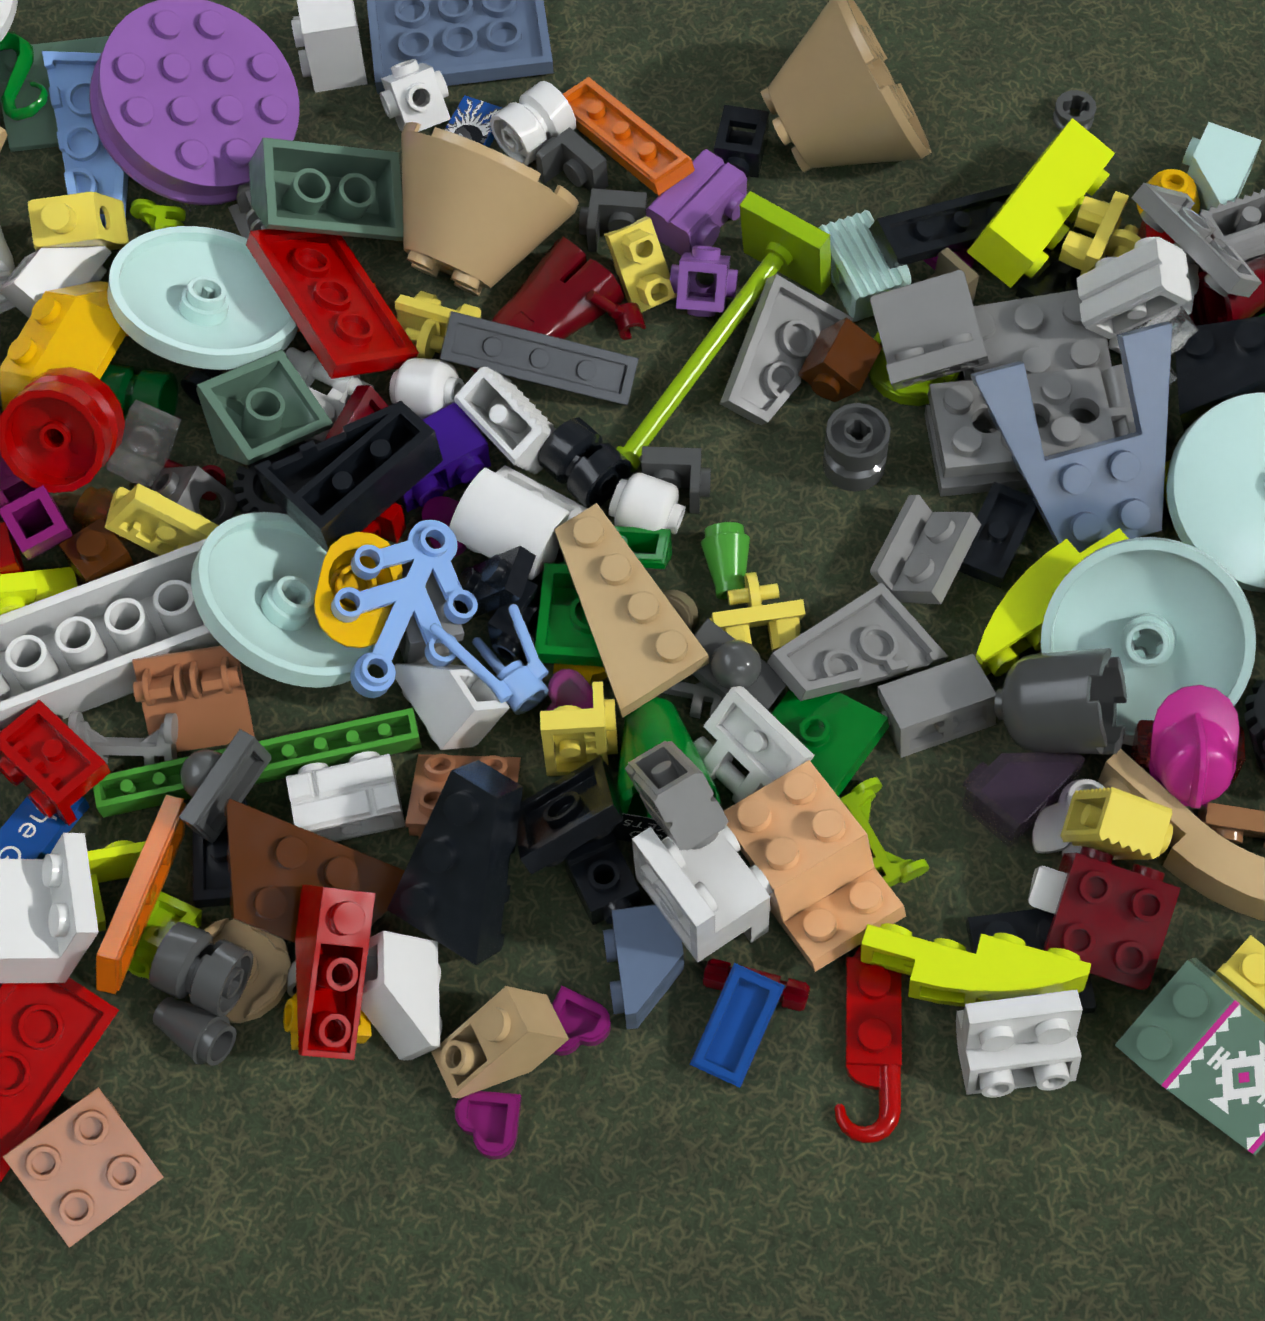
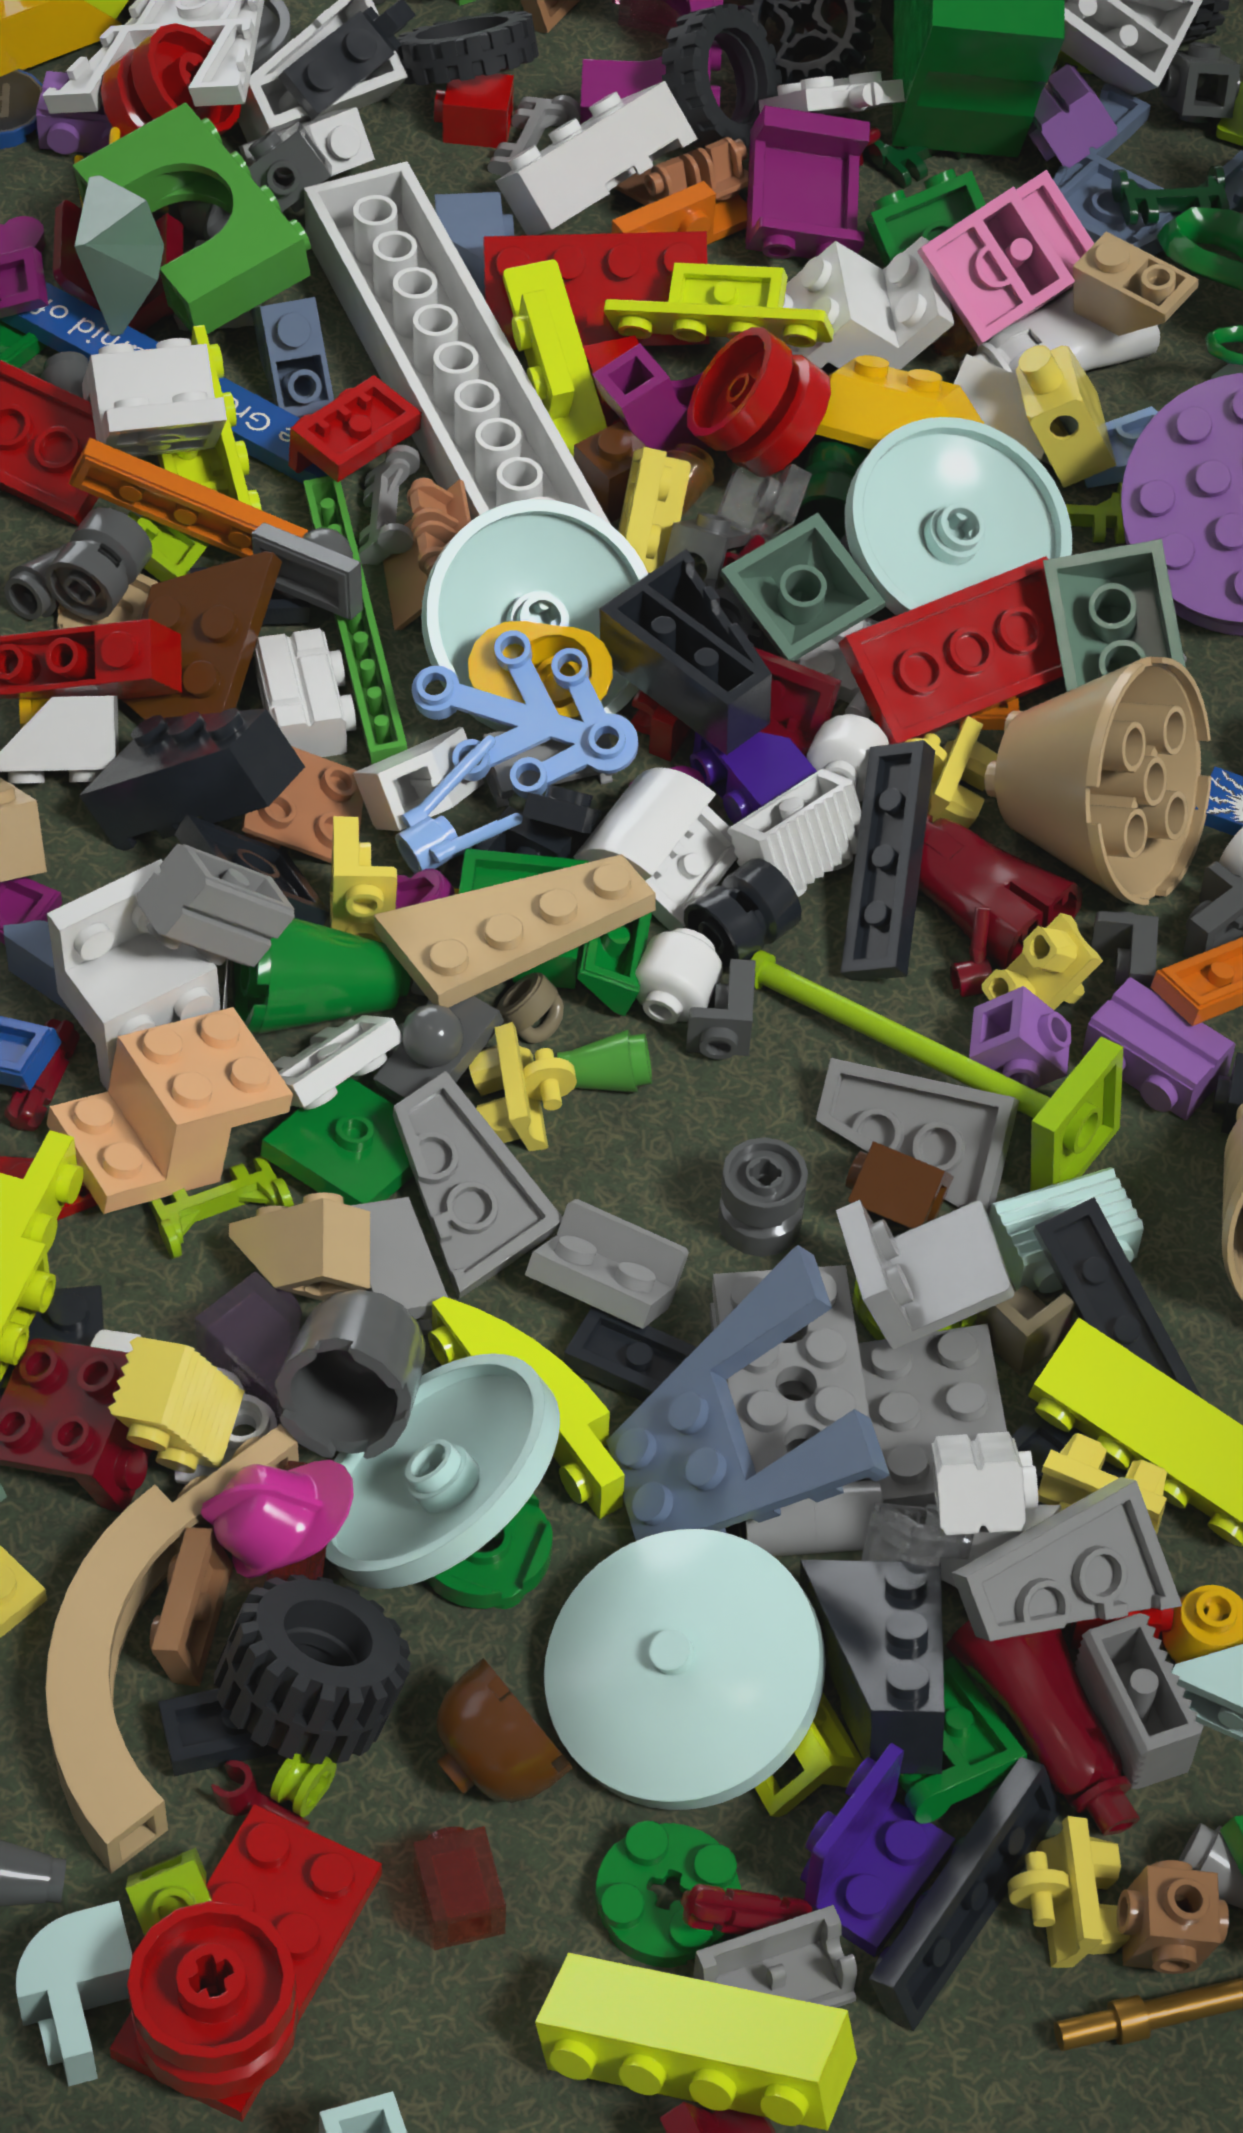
camera: 85 degrees right, 10 degrees down
none -> tan slope [229,1193,370,1301]

